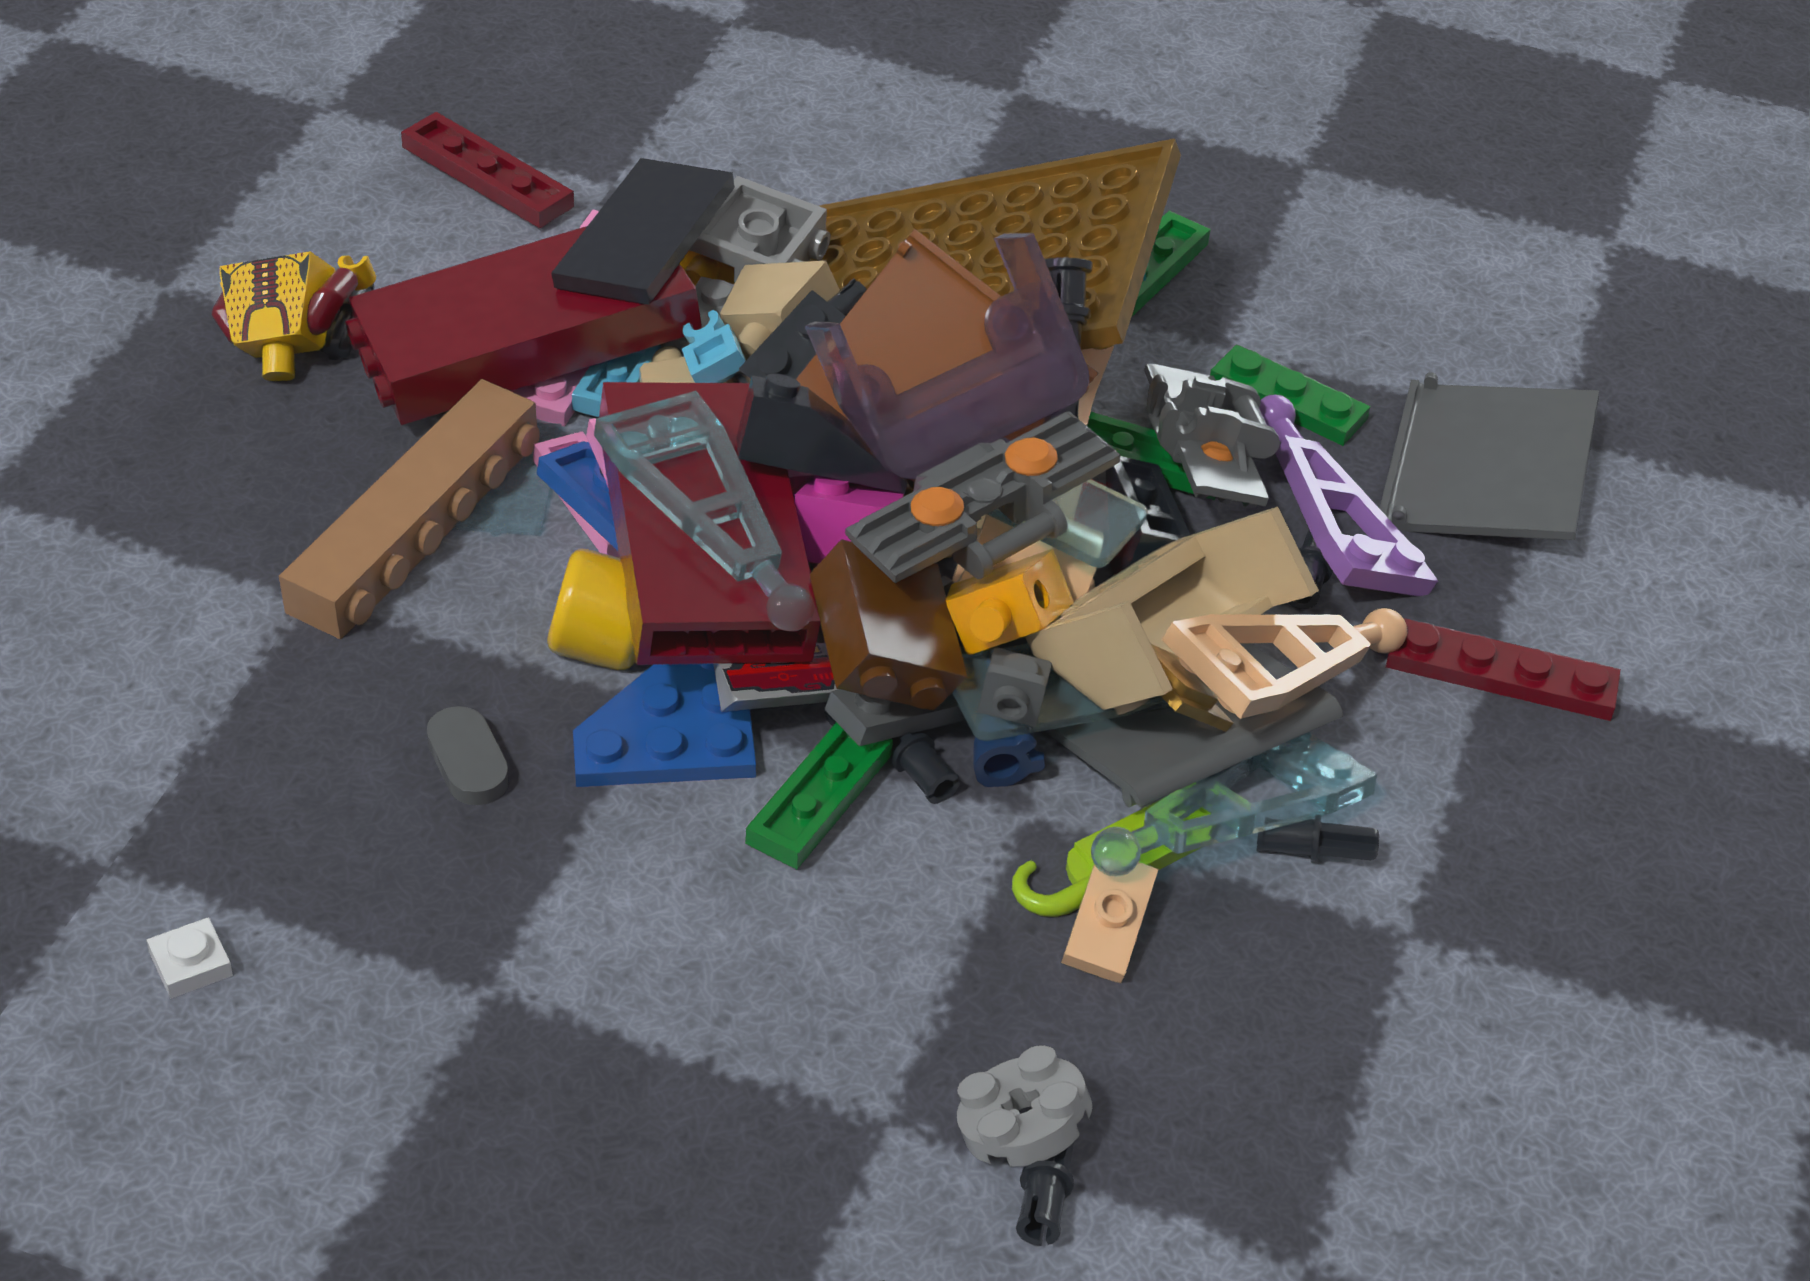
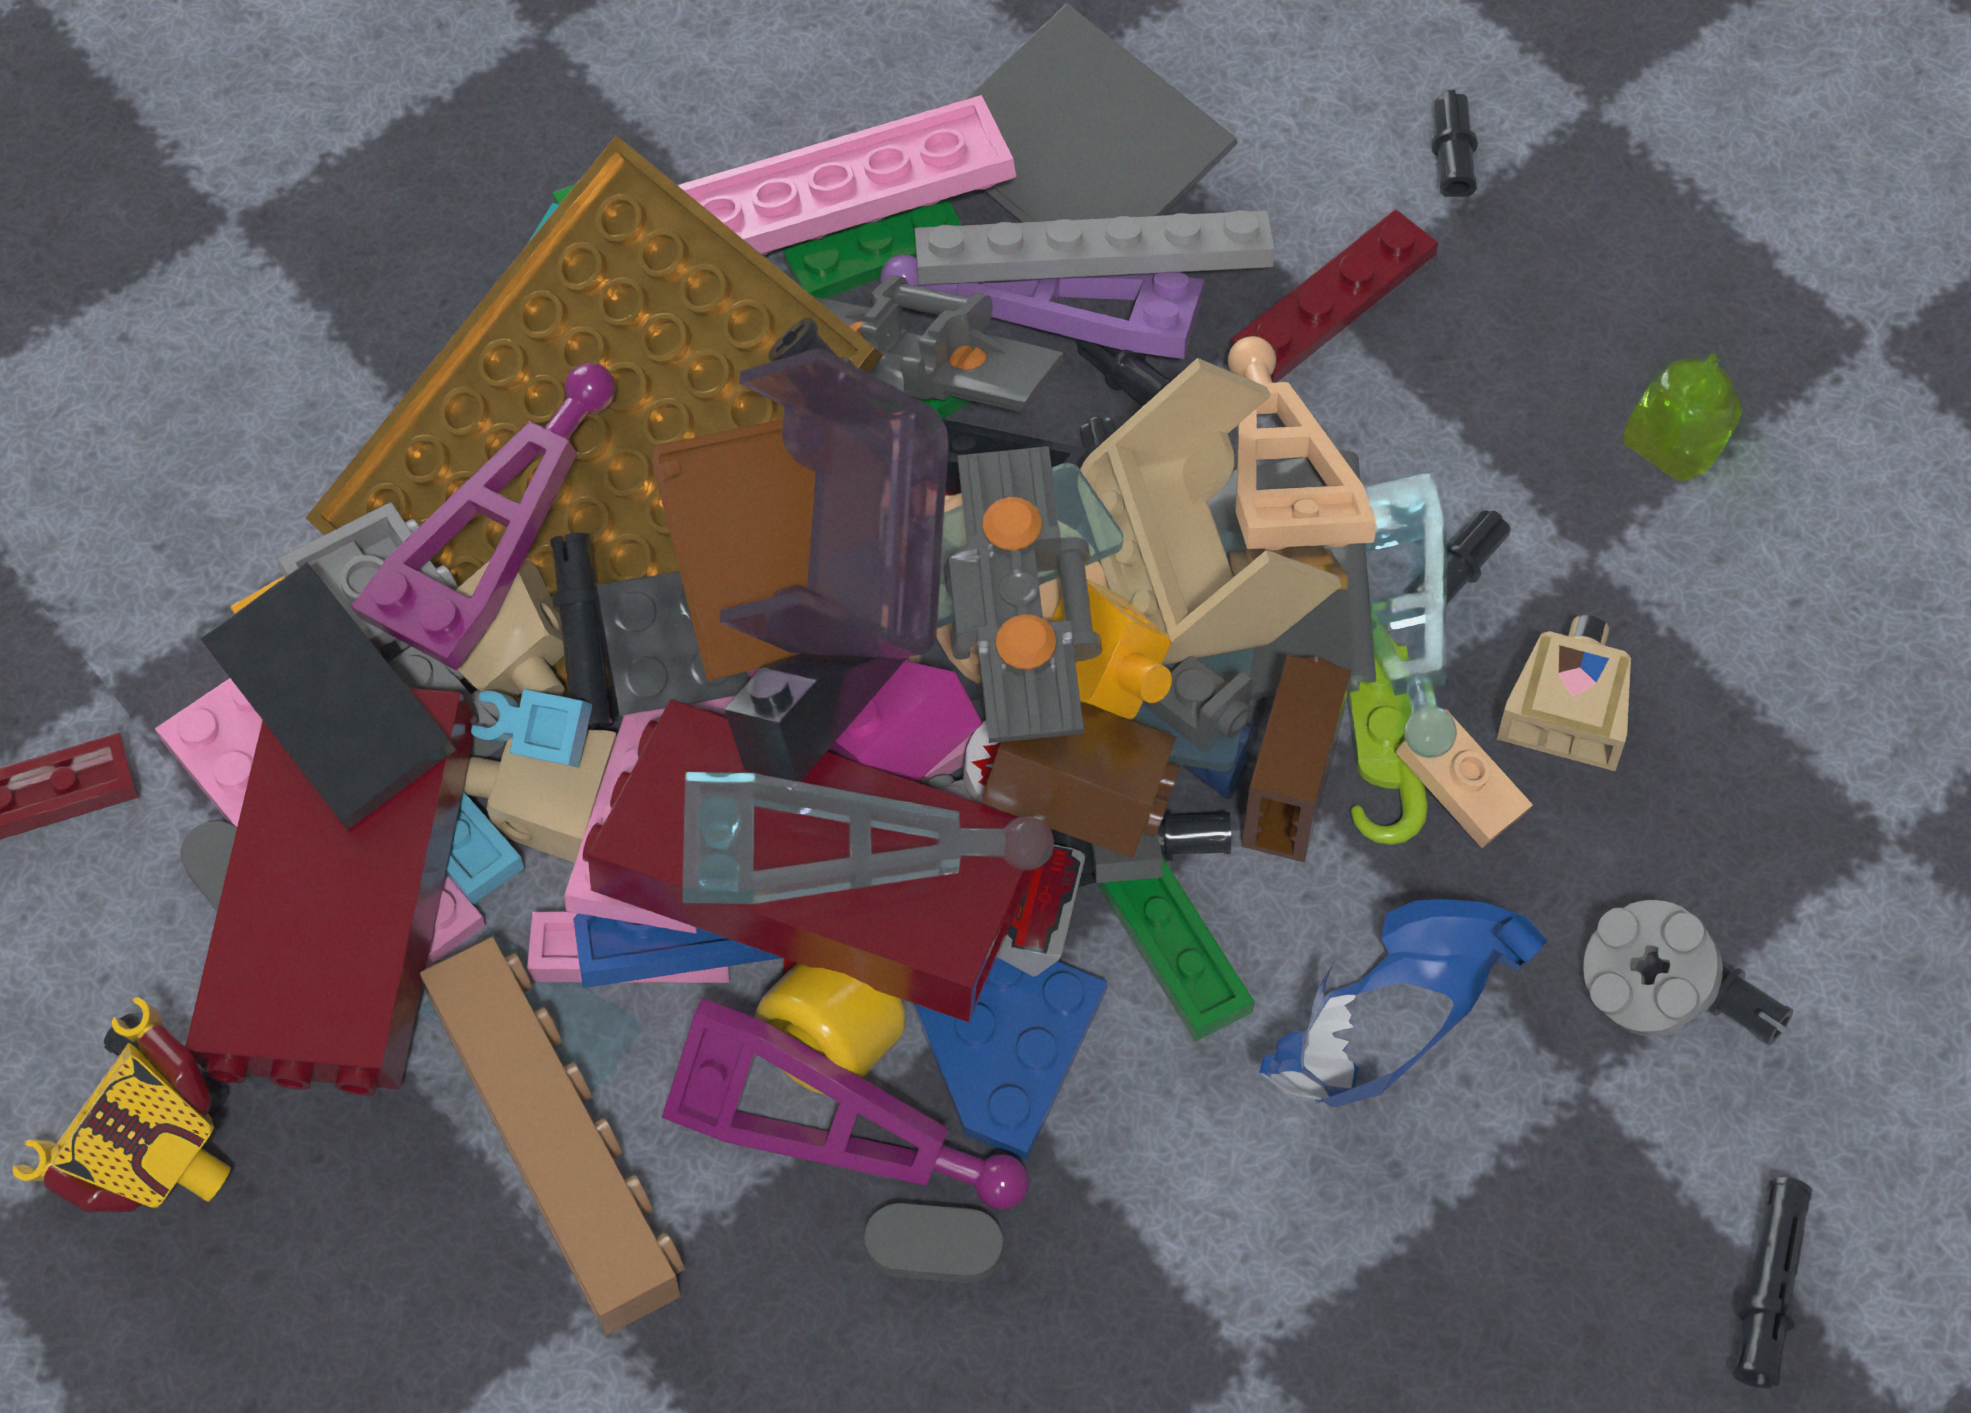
camera: 55 degrees left, 15 degrees up
none -> magenta plate [351,363,616,671]
none -> magenta plate [662,998,1029,1210]
none -> bright pink plate [678,95,1017,255]
none -> light grey plate [915,210,1274,285]
none -> reddish brown brick [1242,654,1351,863]
none -> blue animal [1259,899,1548,1107]
none -> black axle [1431,90,1478,197]
none -> tan torso [1497,615,1631,771]
none -> clear neon green piece [1623,353,1742,481]

